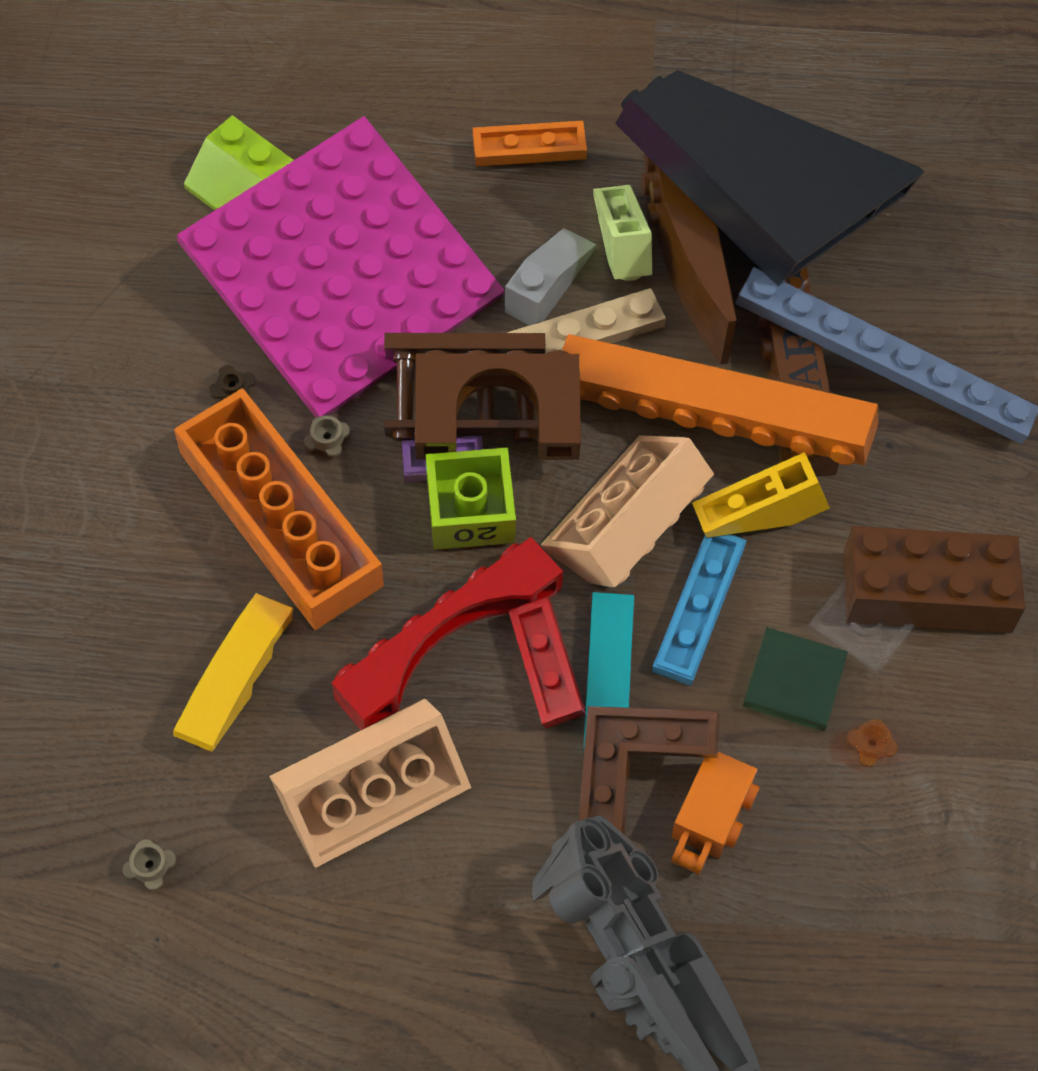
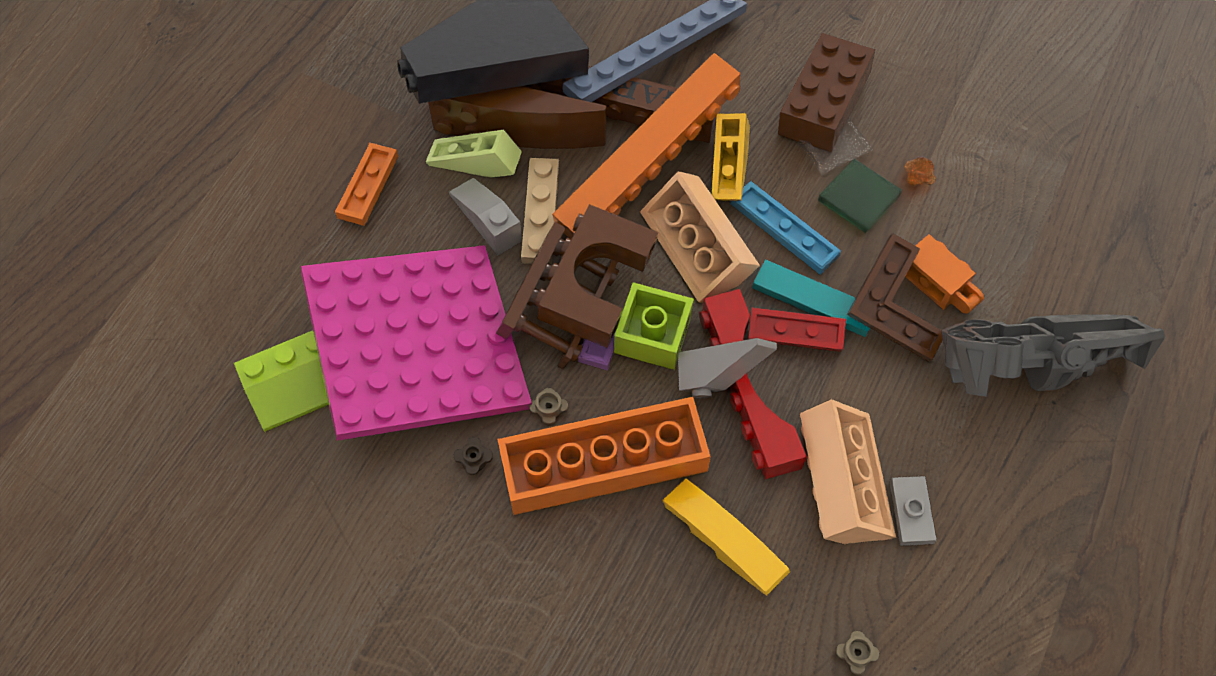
camera: 65 degrees left, 0 degrees up
none -> light grey slope [678,338,777,398]
none -> light grey plate [890,476,936,546]

